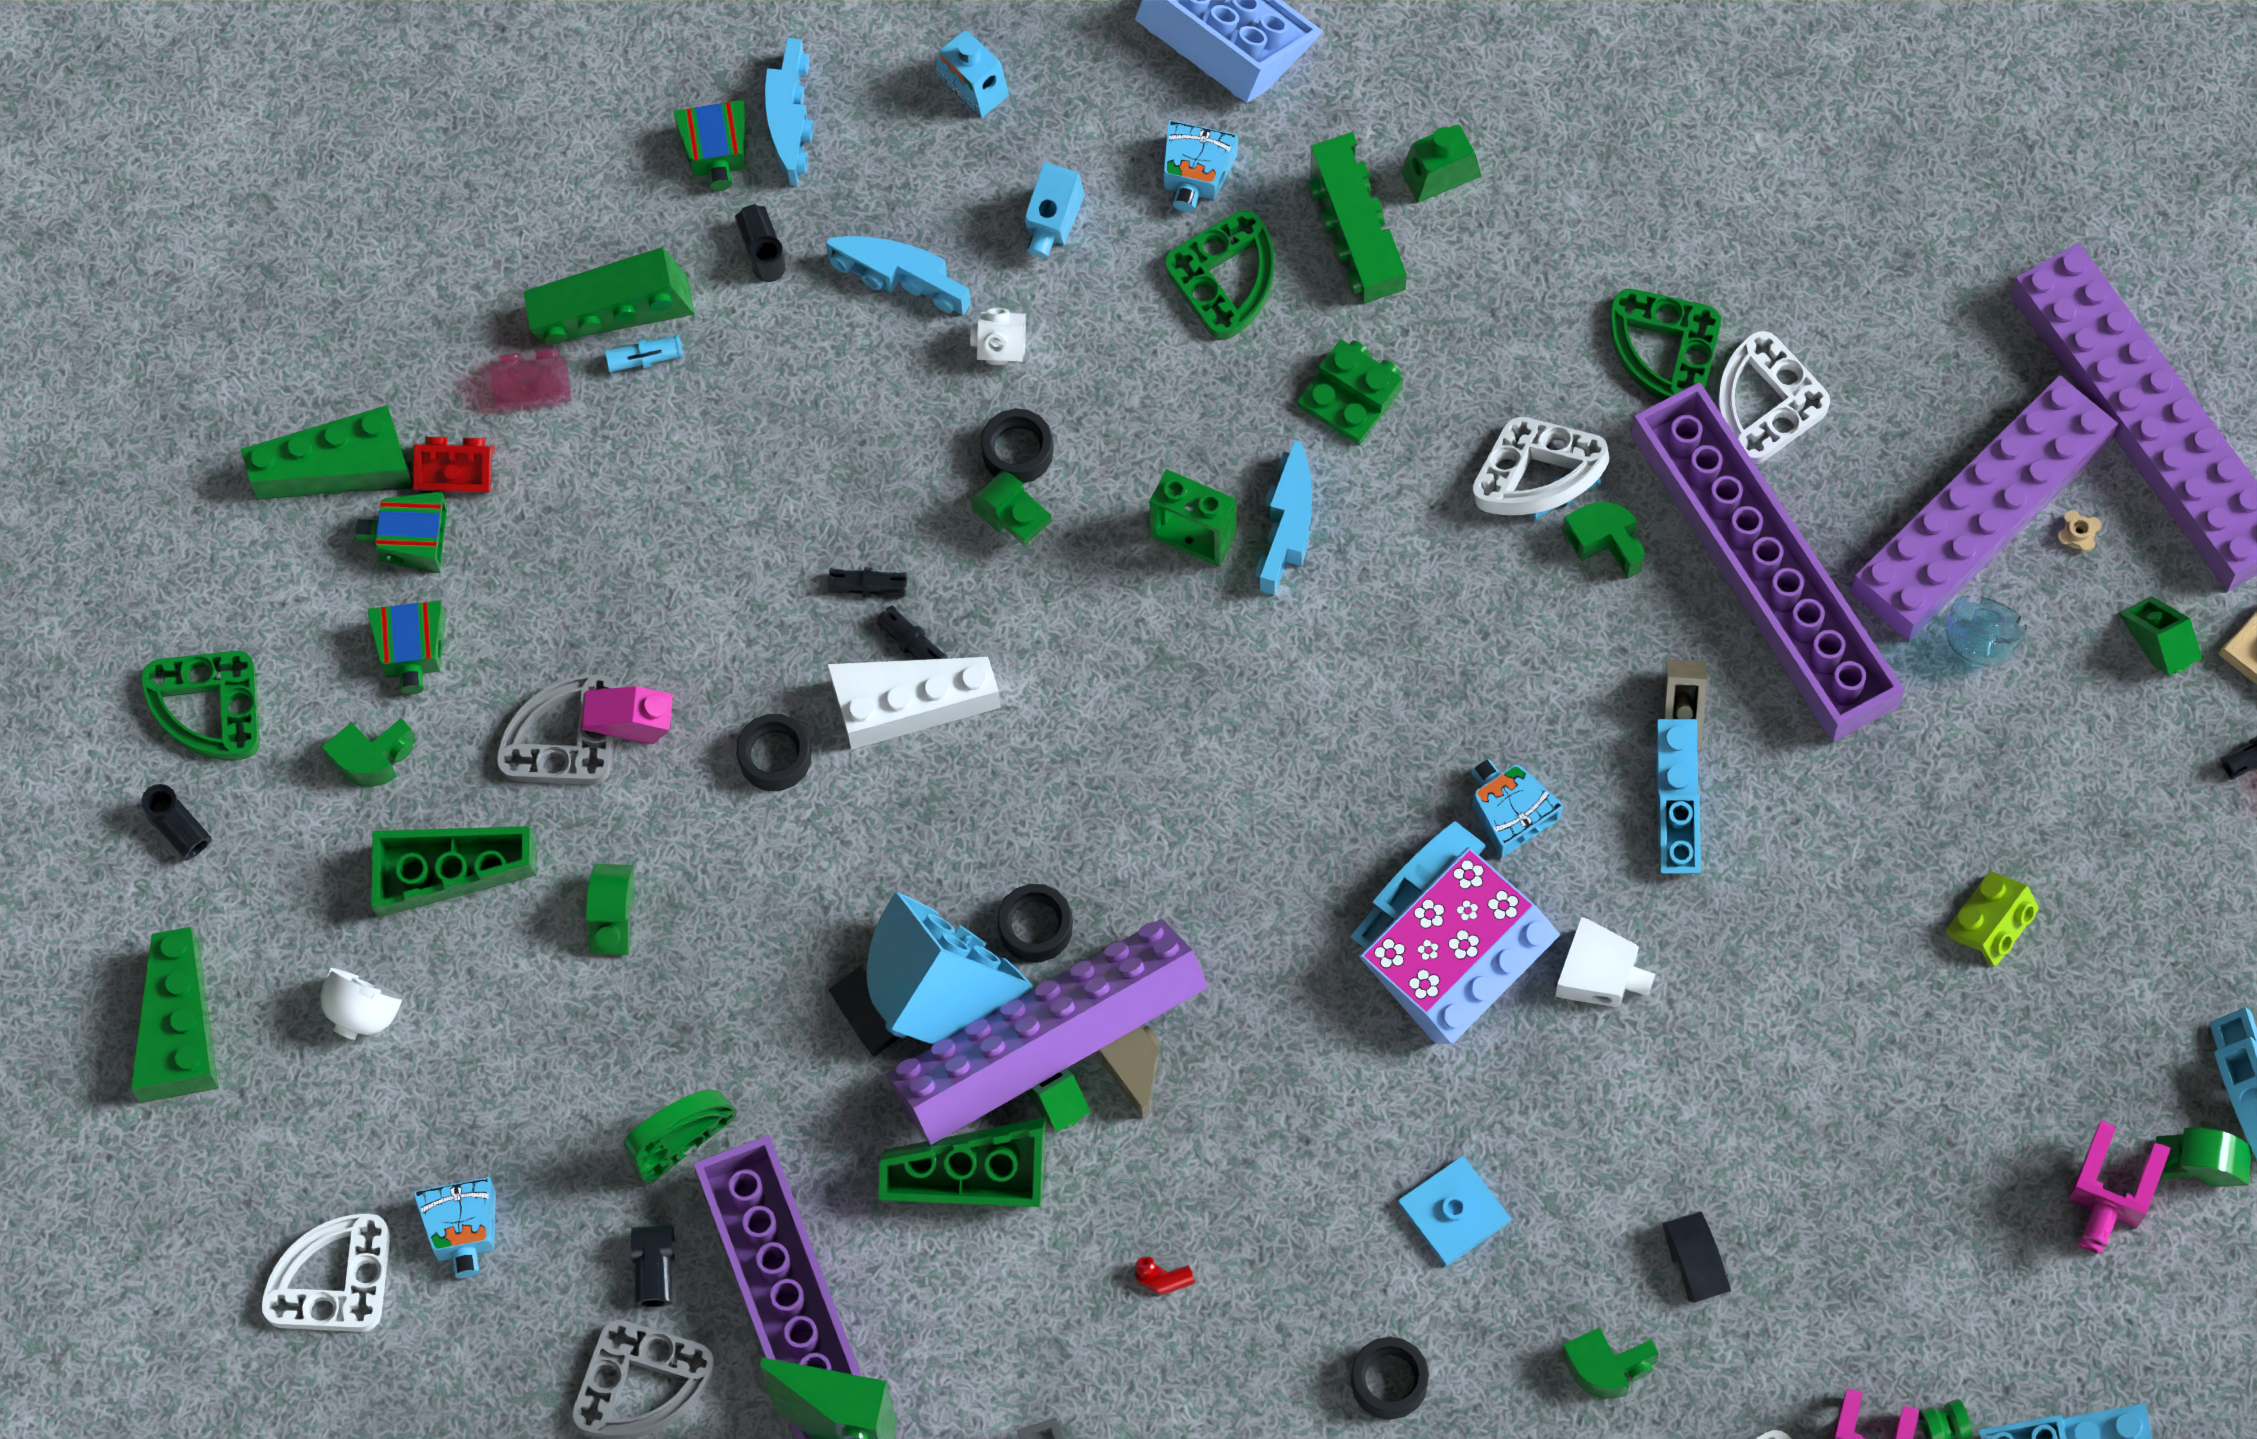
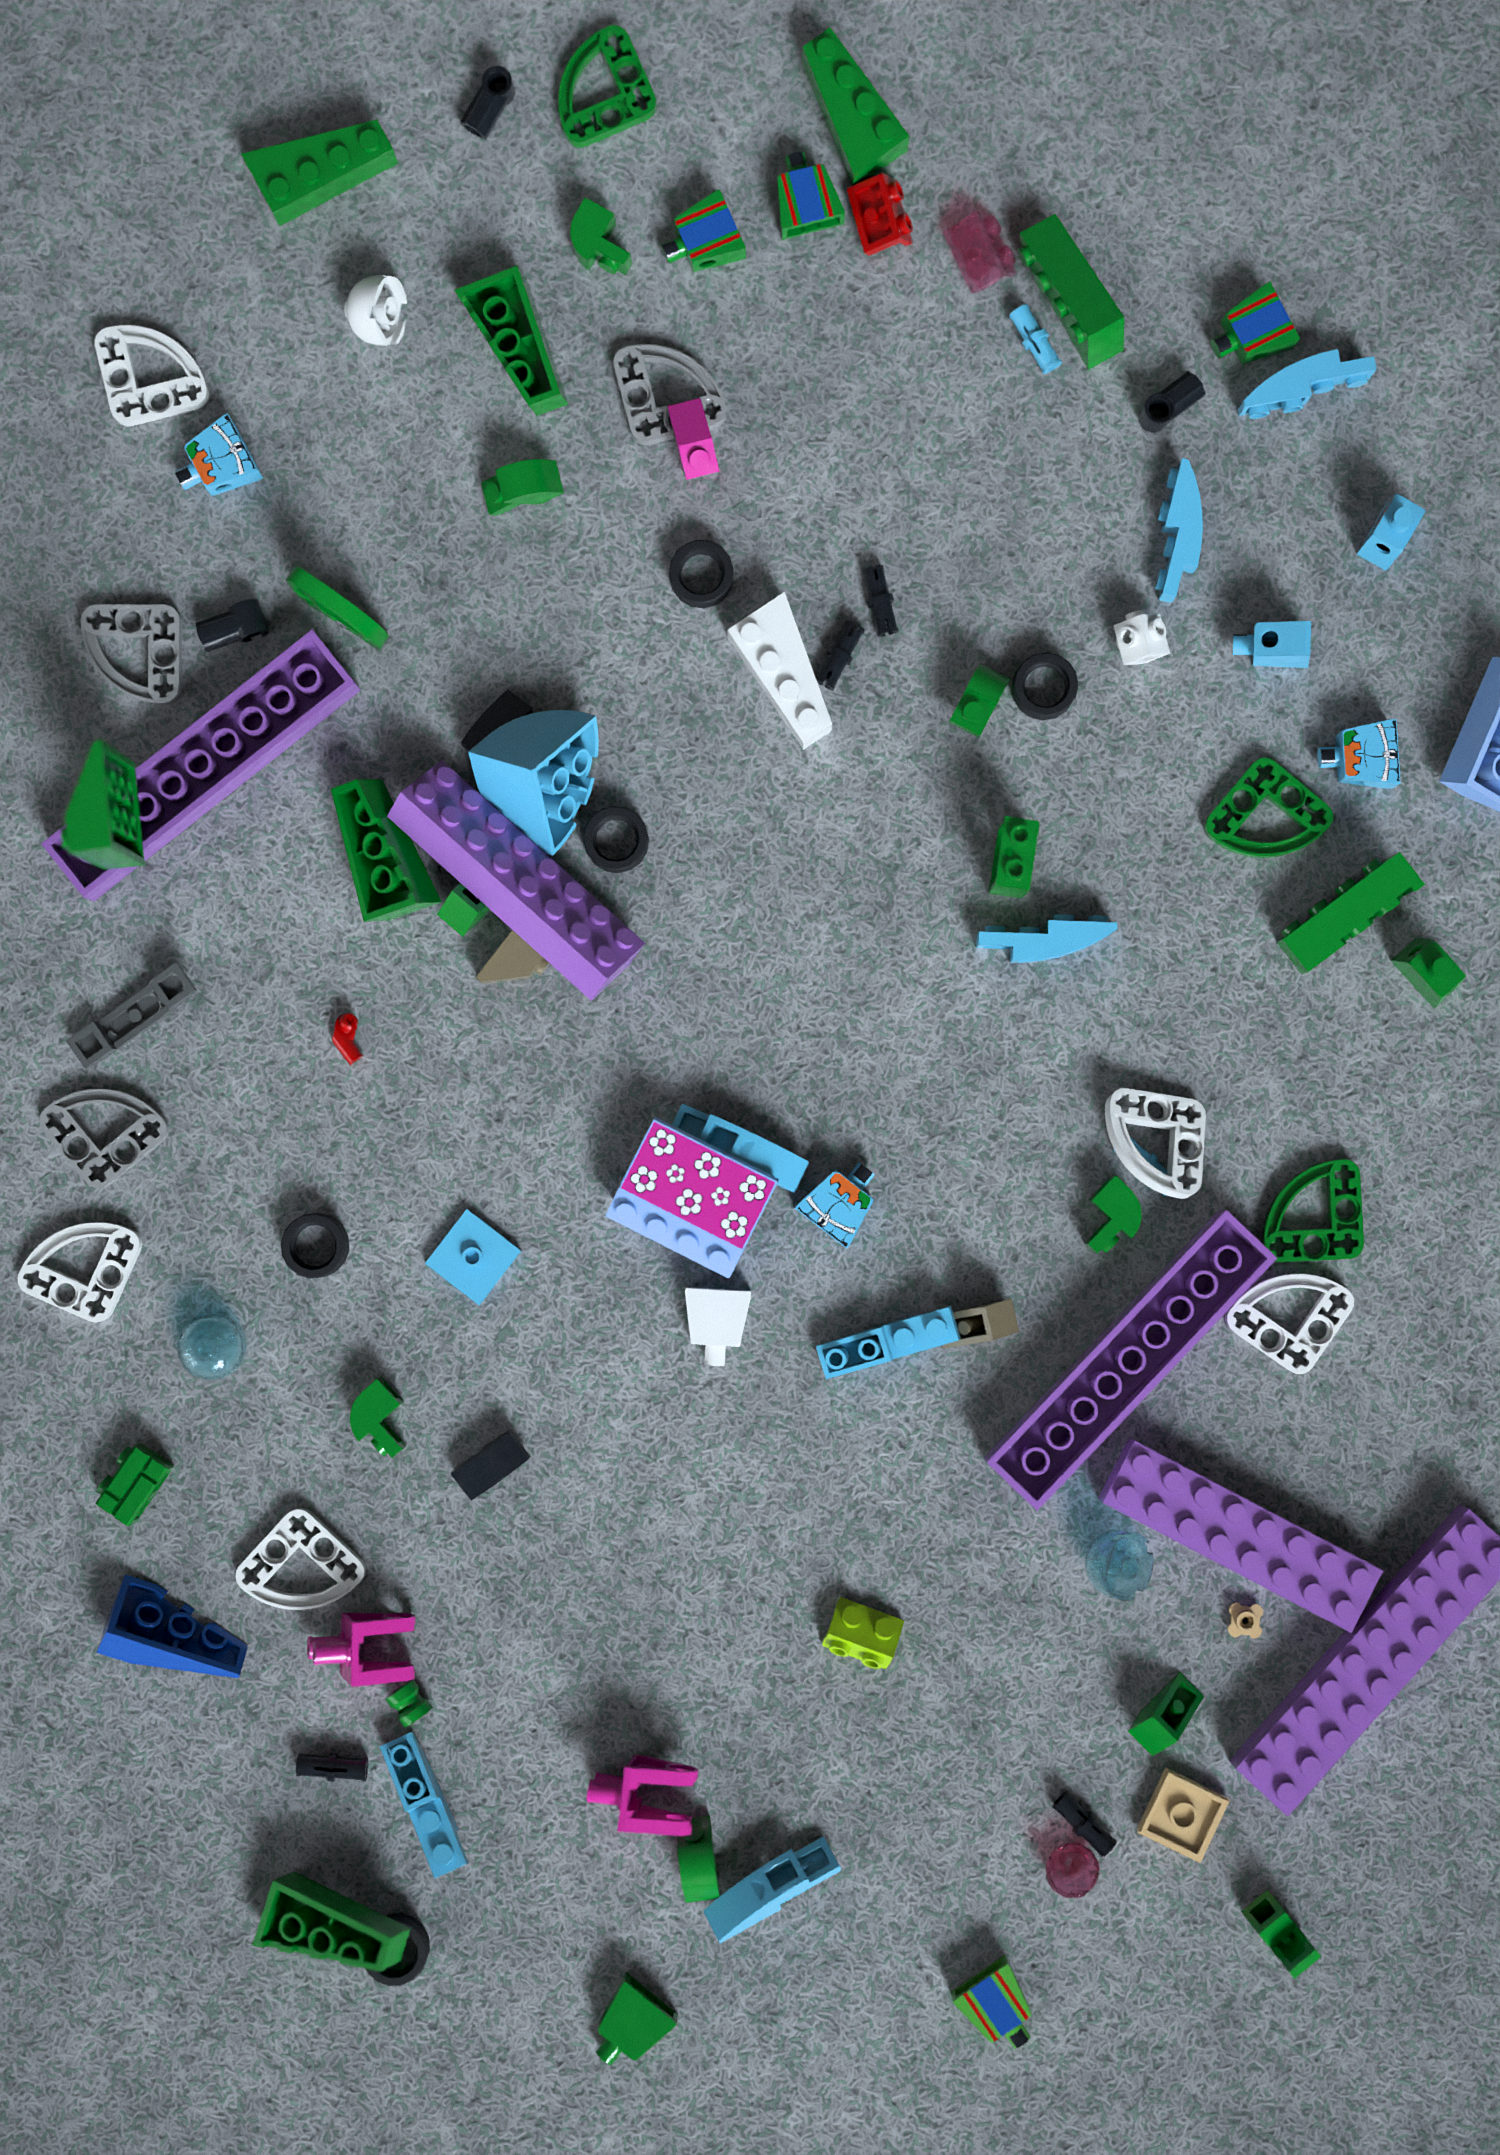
camera: 75 degrees right, 20 degrees up
green plate [1297,339,1403,446] -> none

